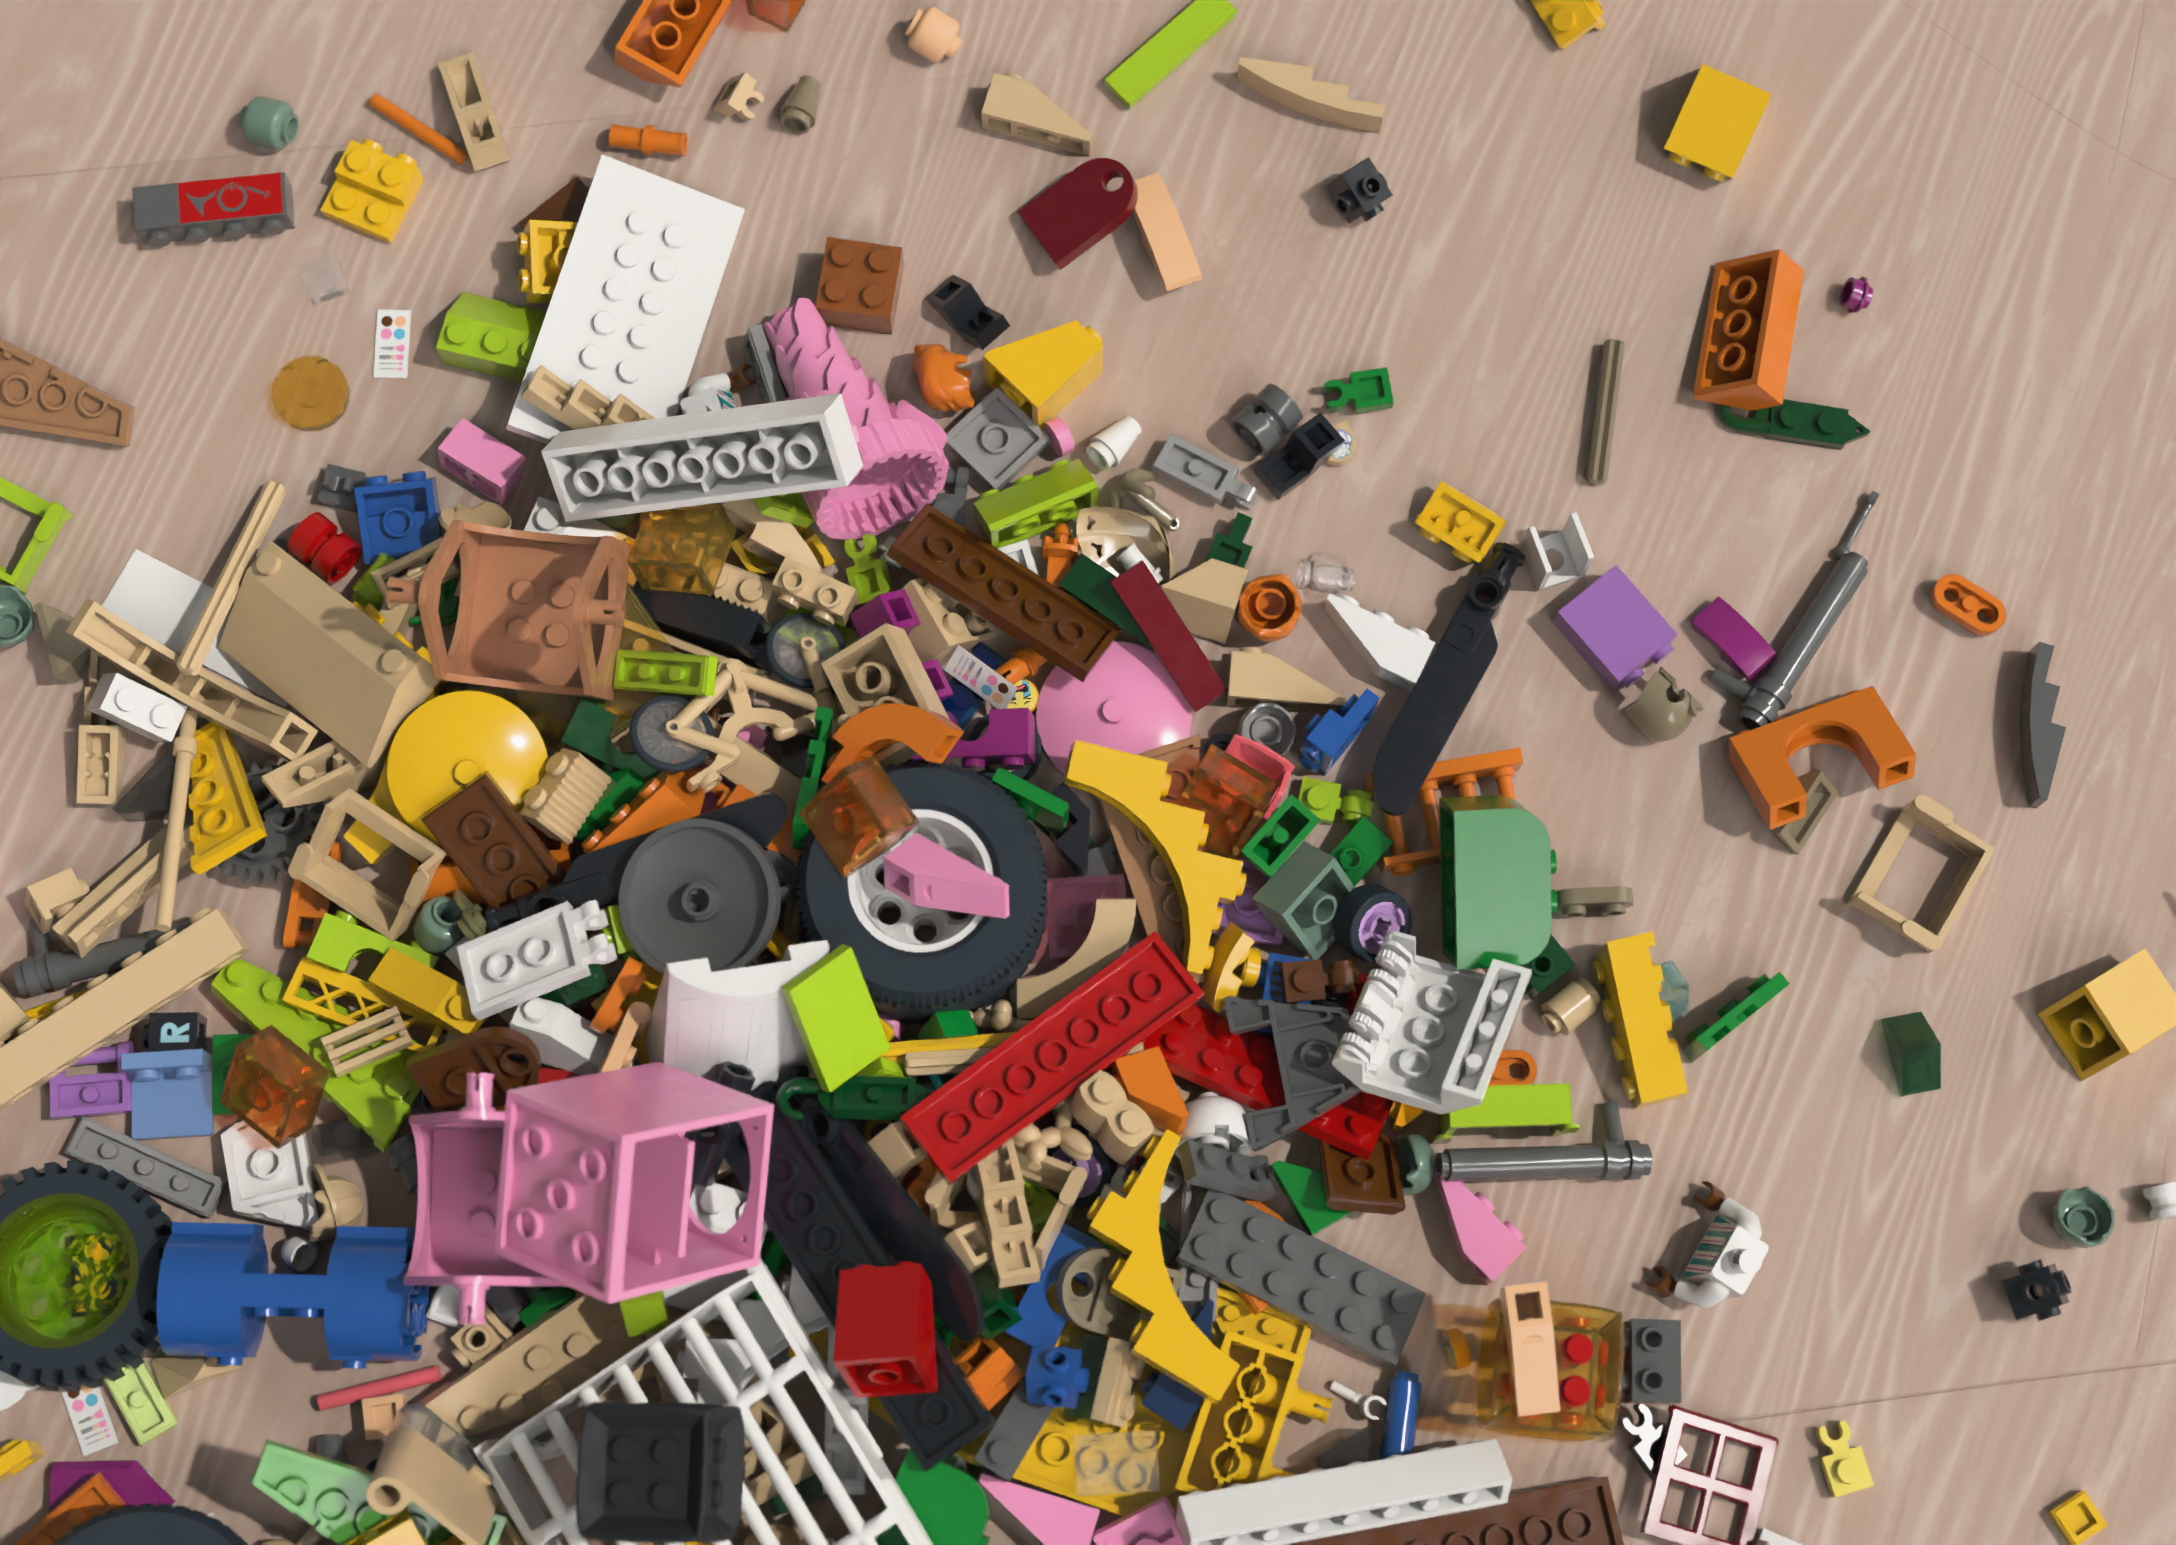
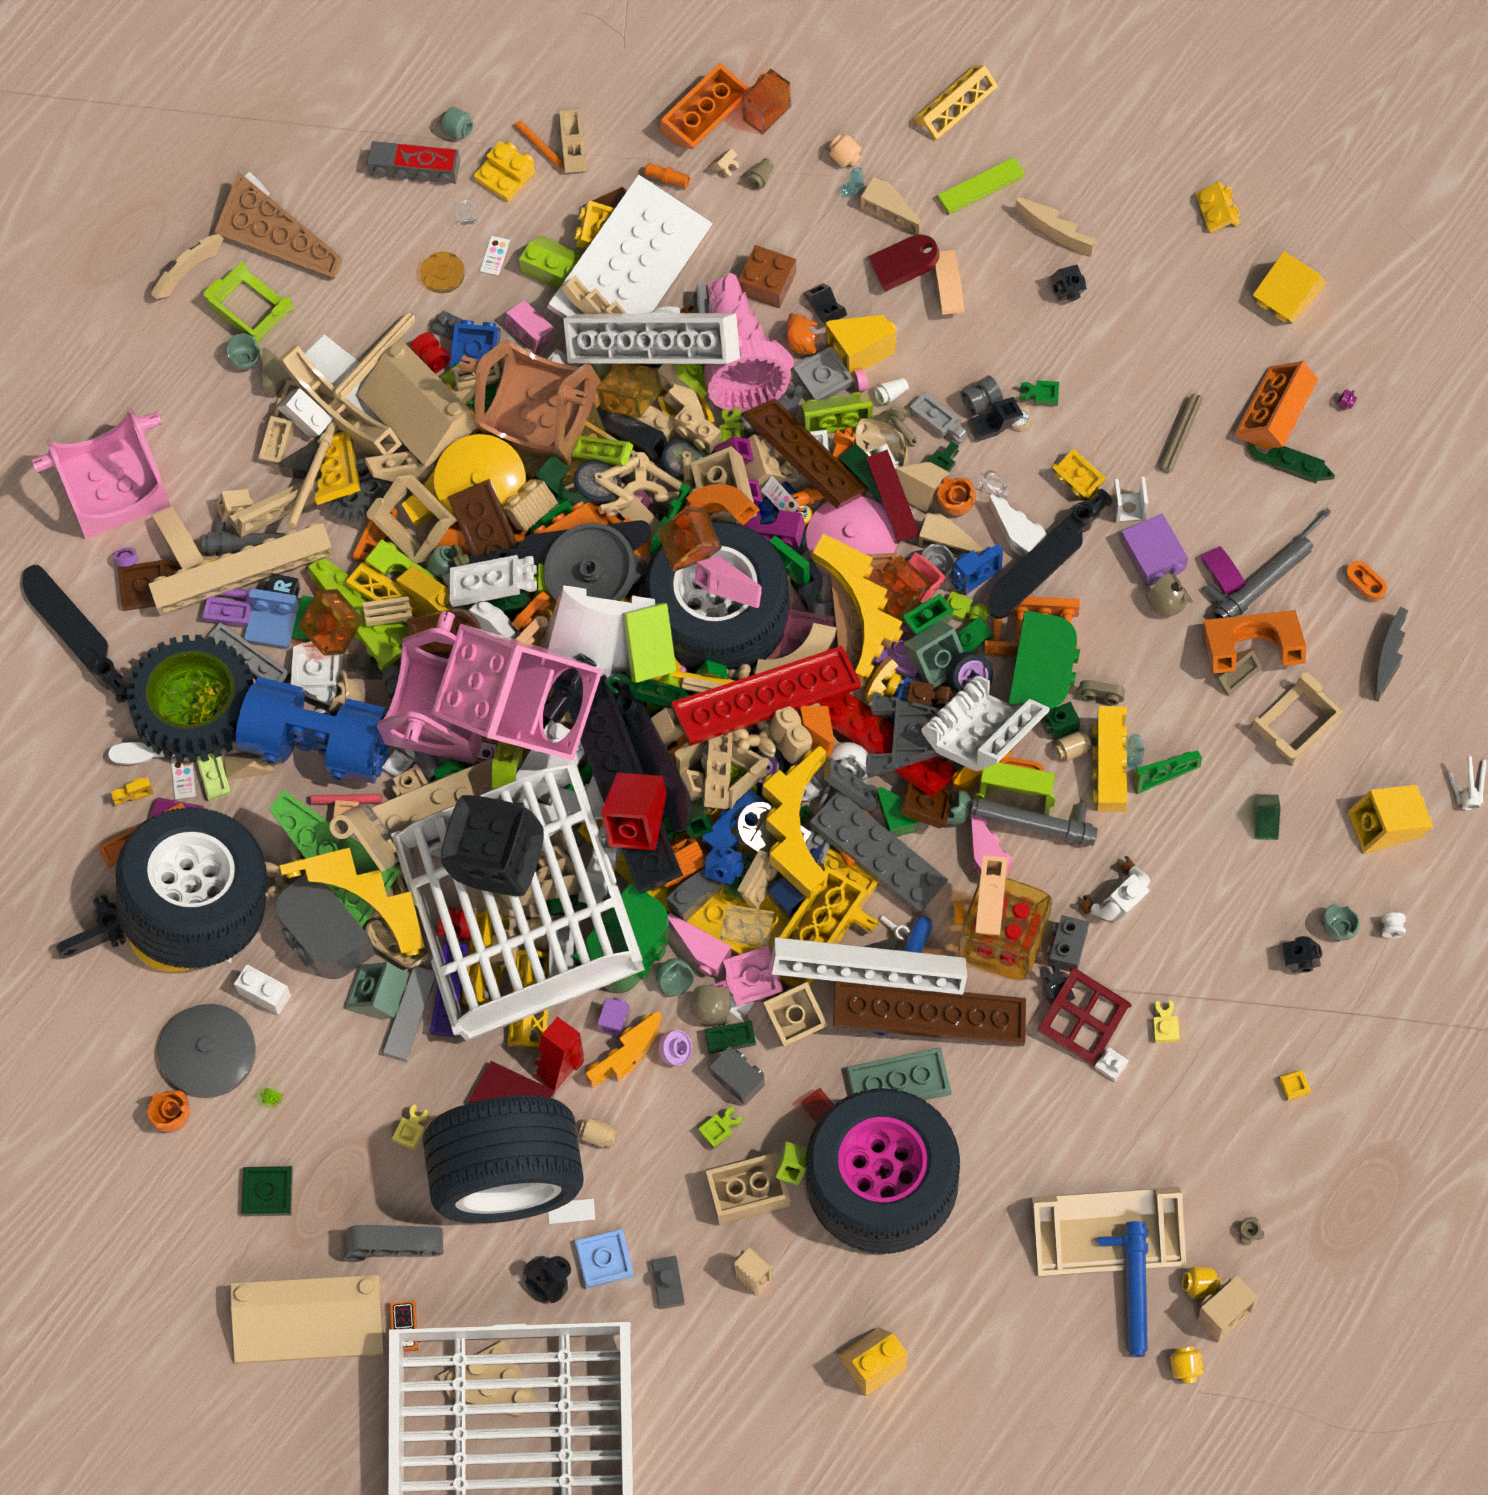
camera: 20 degrees right, 10 degrees down
none -> clear light blue arm [842,167,864,197]

